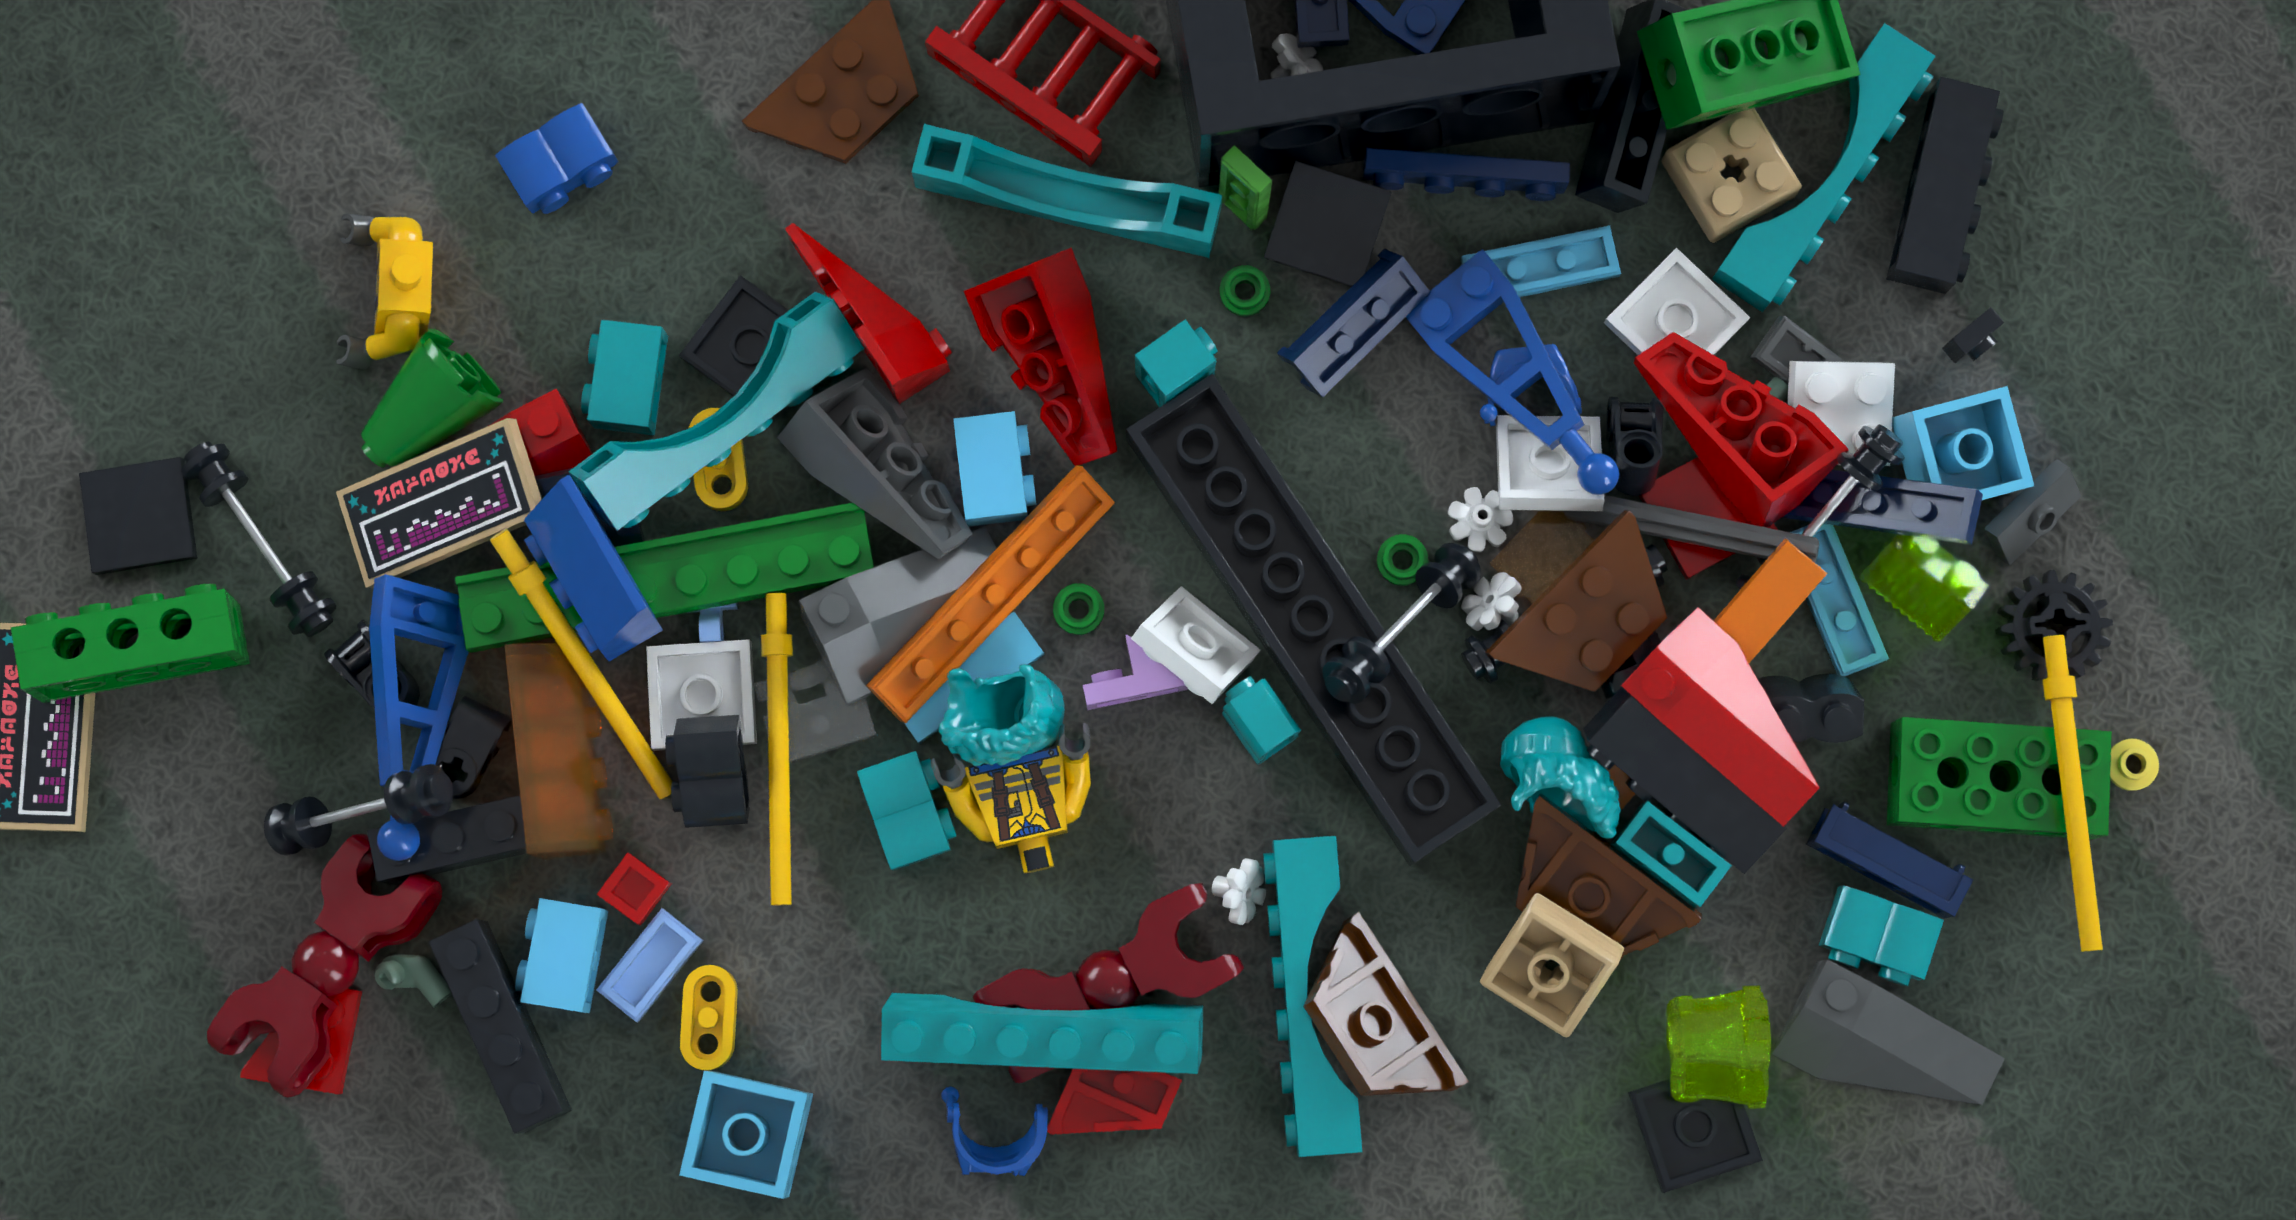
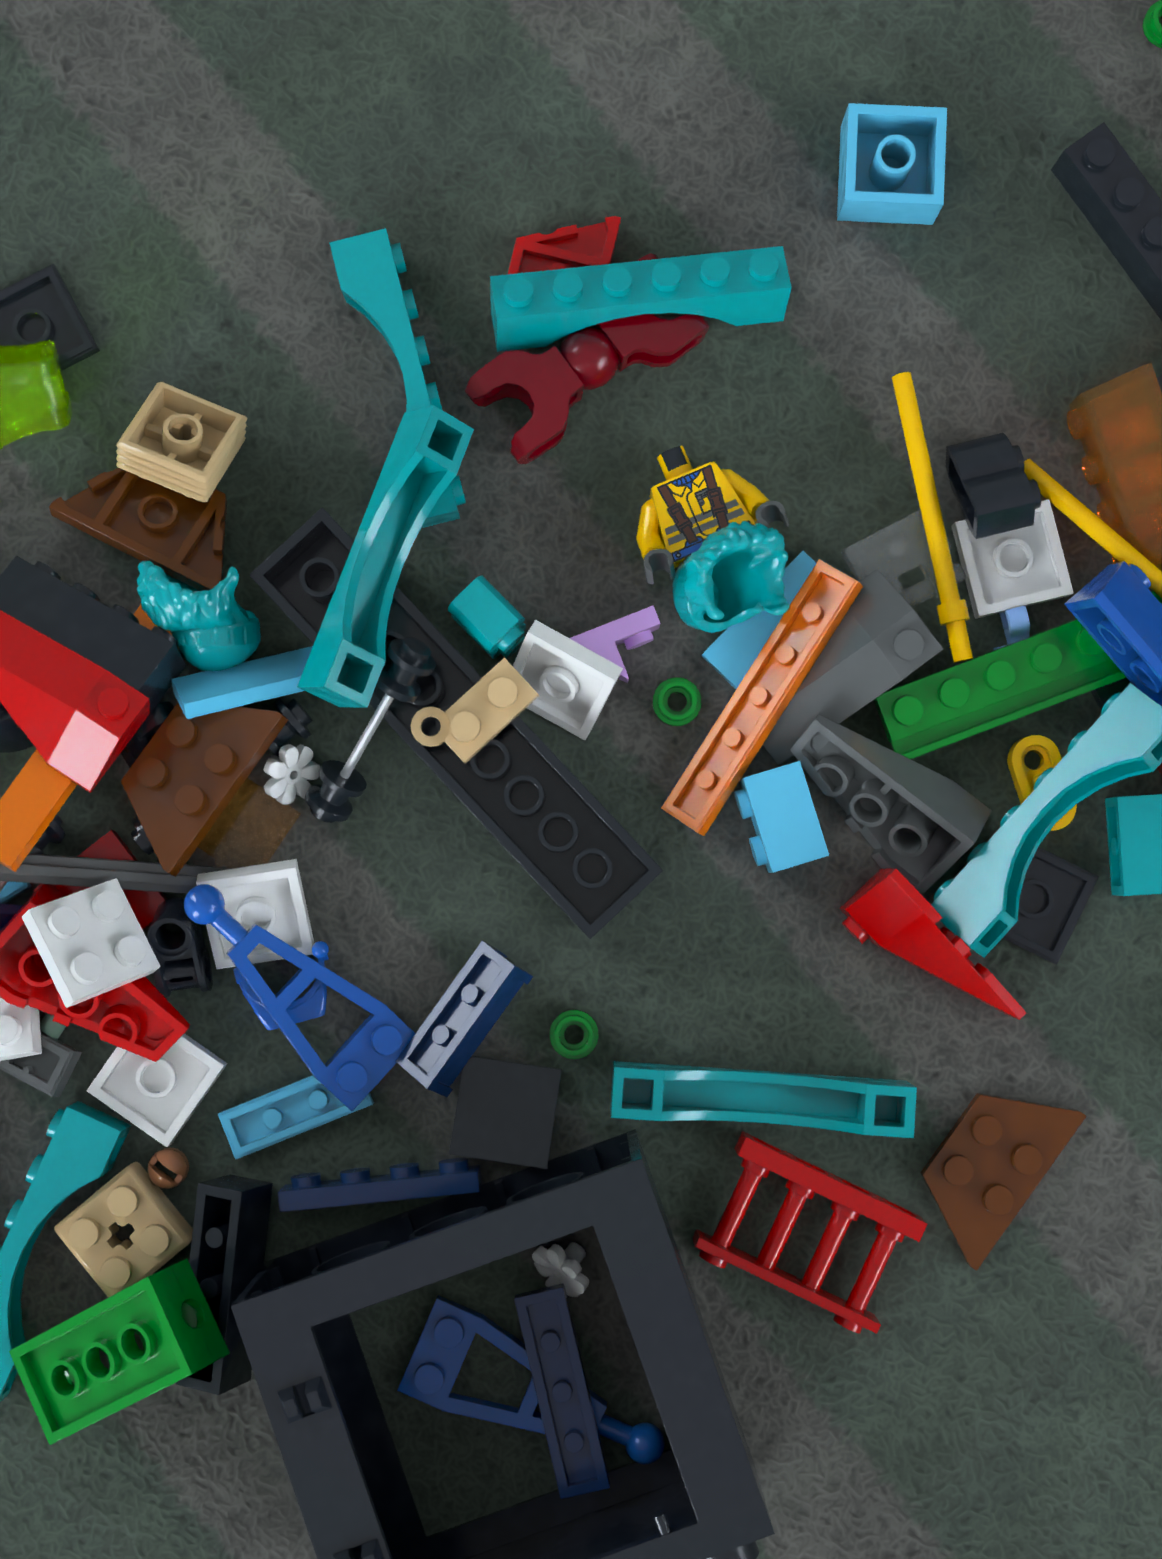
camera: 170 degrees right, 5 degrees up
medium azure brick [515,898,608,1013] -> none
light blue tile [596,908,704,1023] -> none
red plate [597,852,672,926] -> none
yellow plate [680,965,738,1070] -> none
teal brick [857,751,957,871] -> none
blue helmet [941,1086,1048,1176] -> none
red wedge [963,248,1117,466] -> none
teal brick [1135,319,1218,408] -> none
white plant [1212,858,1266,925] -> none
bright green tile [1219,145,1272,230] -> none
wing [1303,912,1469,1096] -> none
green plate [1377,534,1428,586] -> none
white plant [1448,487,1513,553] -> none
teal brick [1610,801,1732,908] -> none
none -> white plate [22,878,161,1008]
none -> nougat hinge [148,1147,189,1189]
none -> medium azure tile [171,646,313,719]
none -> teal arch [297,405,474,708]
none -> tan hinge [411,657,539,764]

